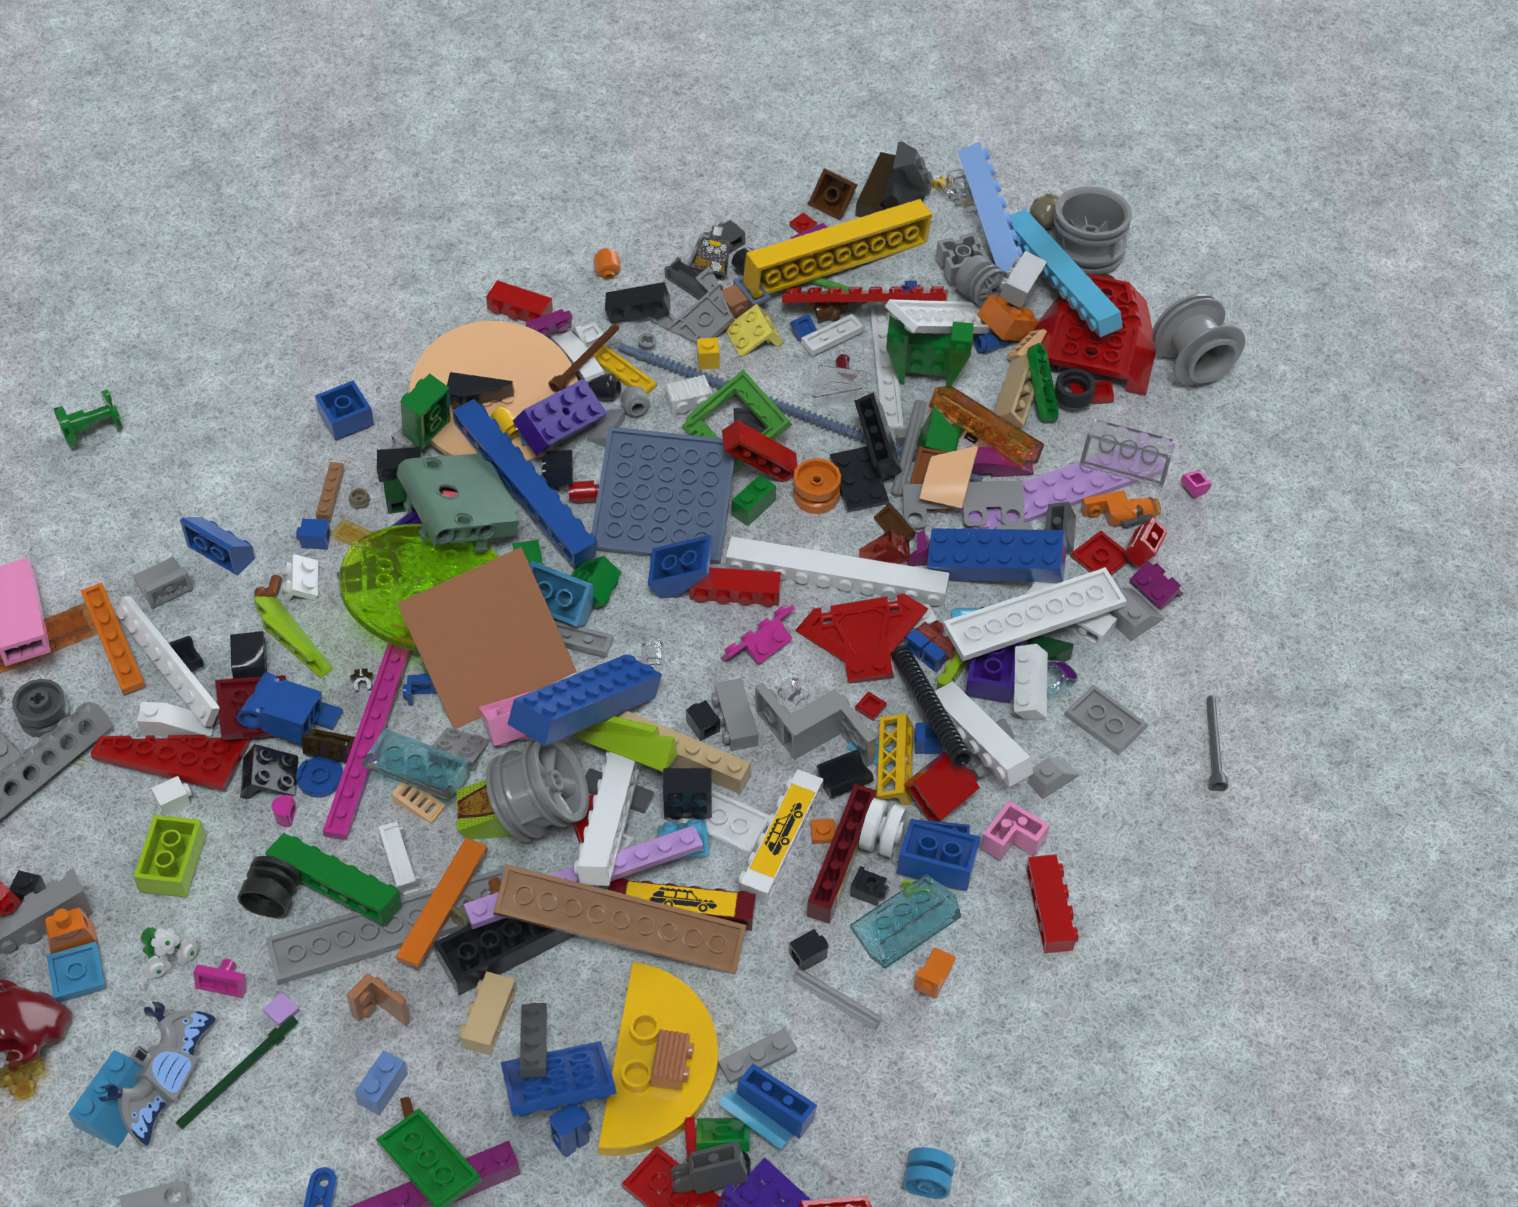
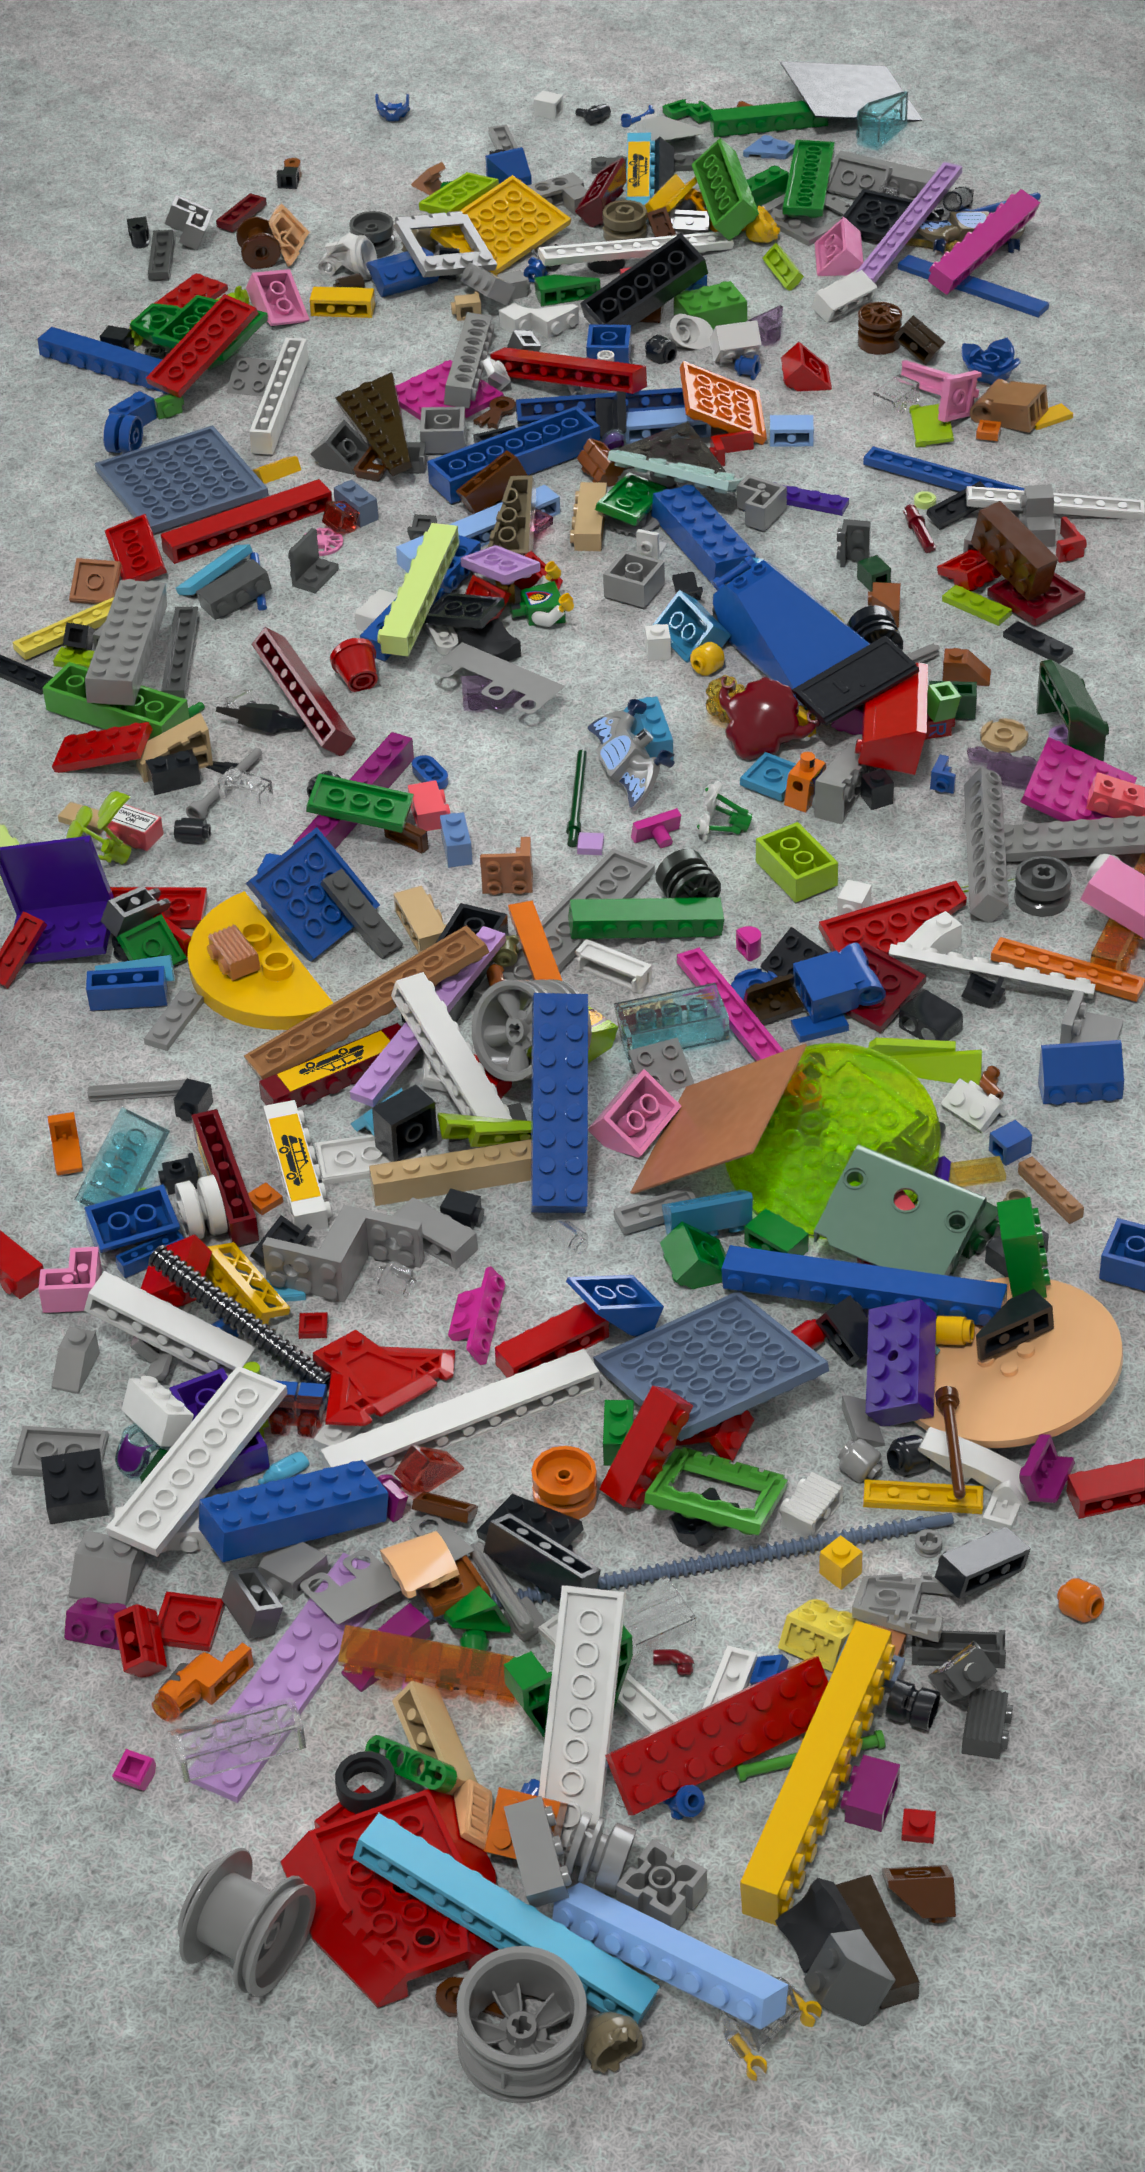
camera: 145 degrees right, 10 degrees down
none -> black brick [41,1448,109,1525]
none -> coral brick [408,780,450,831]

